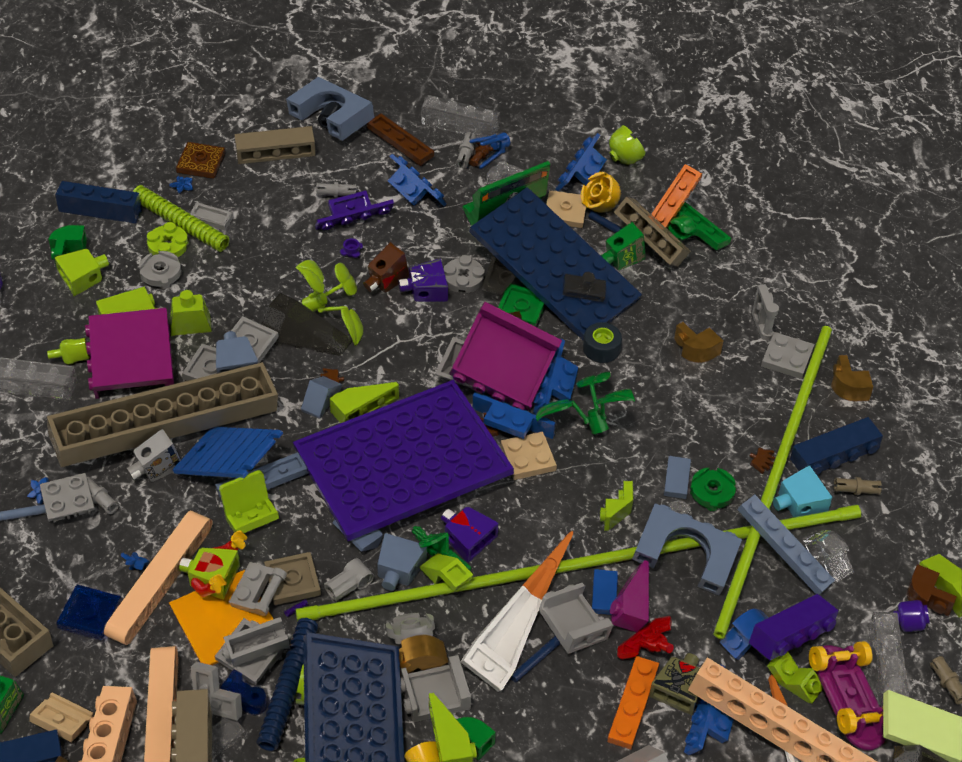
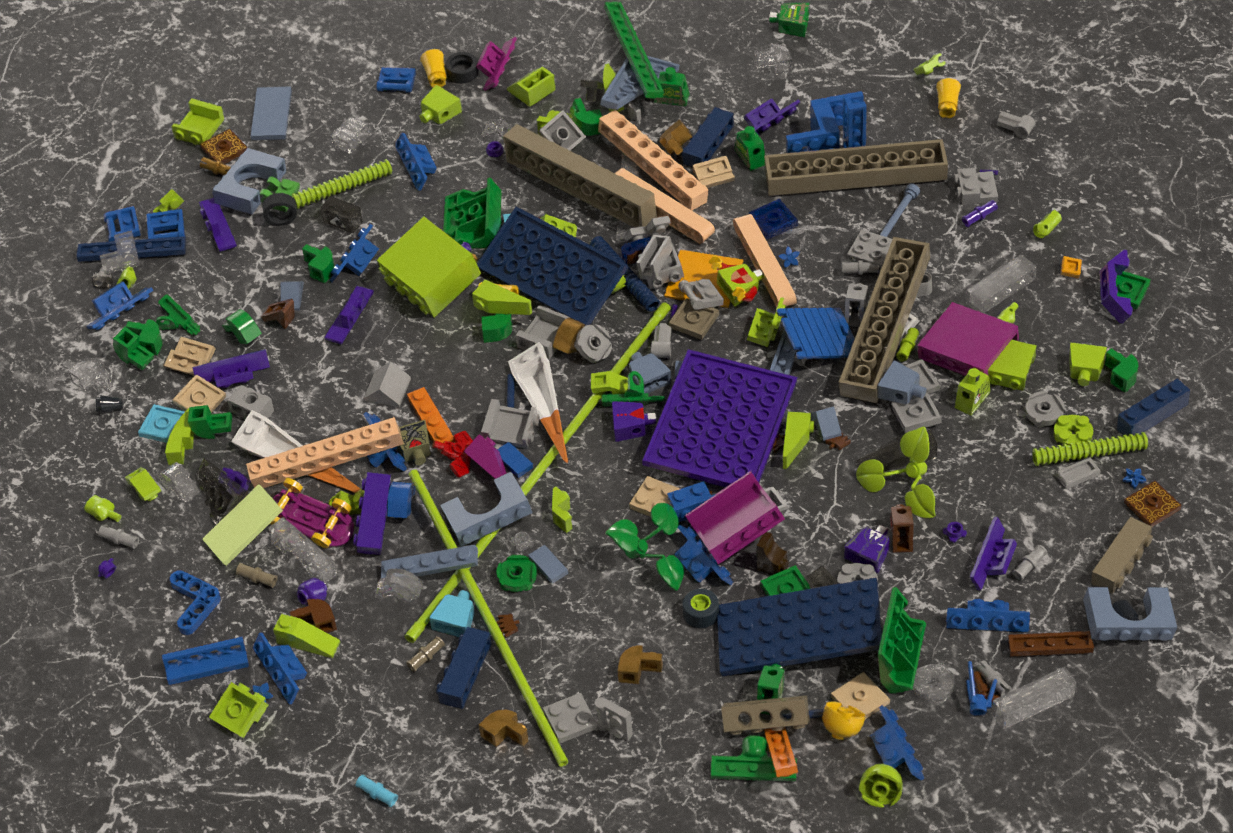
camera: 140 degrees right, 0 degrees up
clear smoke tile [563,272,606,302] -> none

